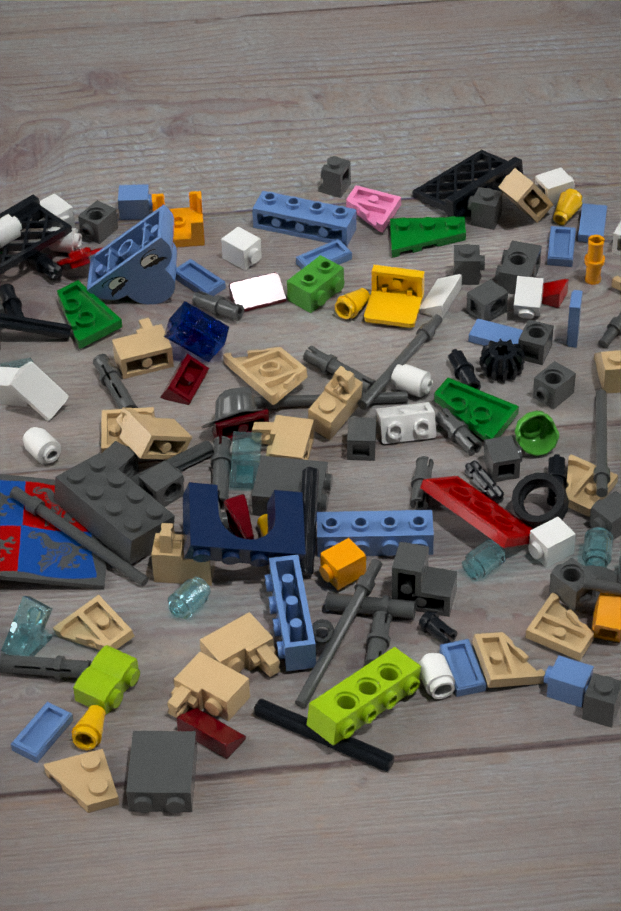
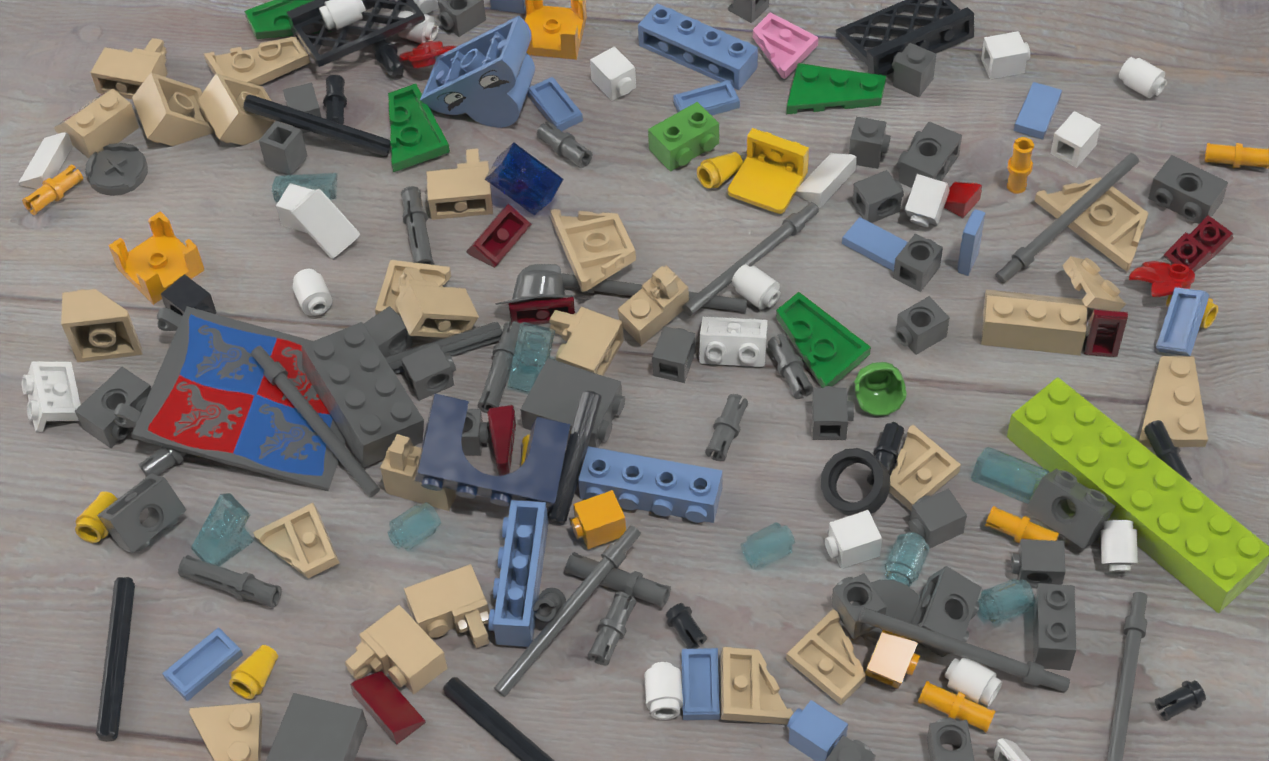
camera: 15 degrees right, 10 degrees up
lime brick [73,645,140,715] -> none
slope [229,272,286,312] -> none
dark grey pin [303,346,376,393] -> none
lime brick [307,647,421,746] -> none
dark grey brick [392,542,457,617] -> none
red tile [420,476,533,548] -> none
black axle [448,349,481,390] -> none
black axle [465,460,504,503] -> none
black gear [479,338,525,382] -> none
tan hinge [498,168,554,223] -> none
medium blue tile [547,226,576,267] -> none
yellow cone [553,189,583,225] -> none
dark grey bar [593,390,611,497] -> none

